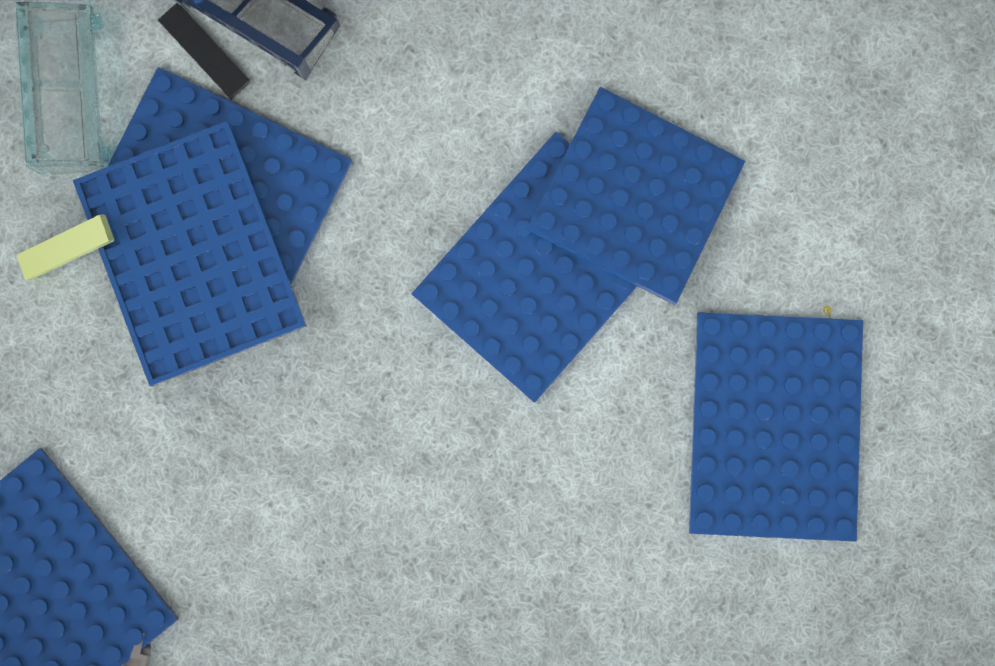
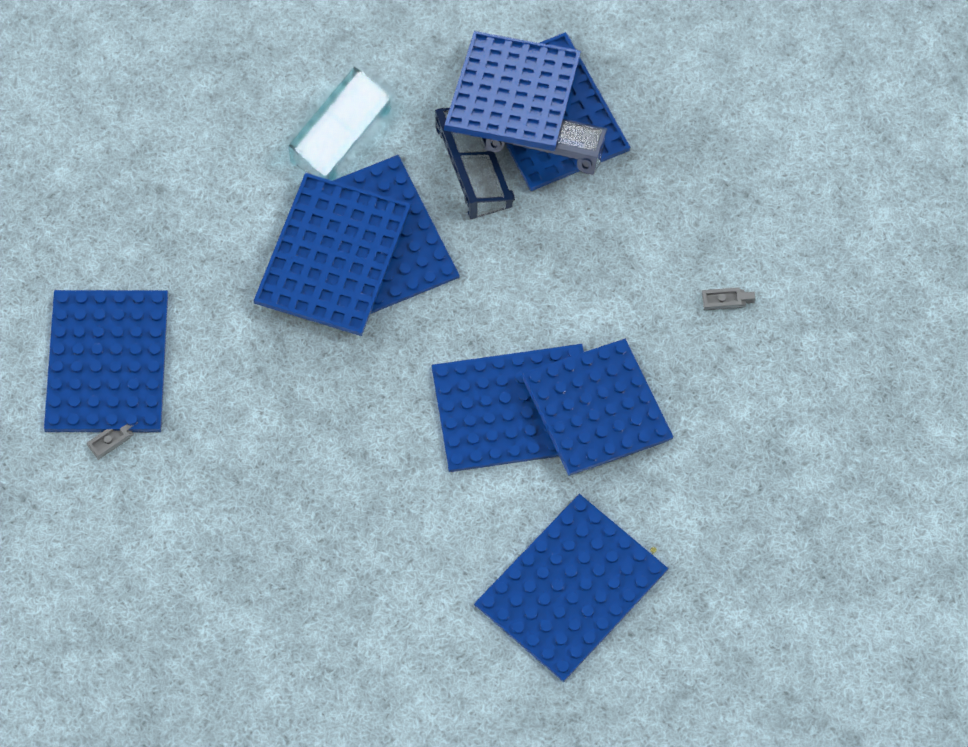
camera: 30 degrees right, 20 degrees down
yellowish green tile [16,215,115,280] -> none
black tile [158,2,251,100] -> none

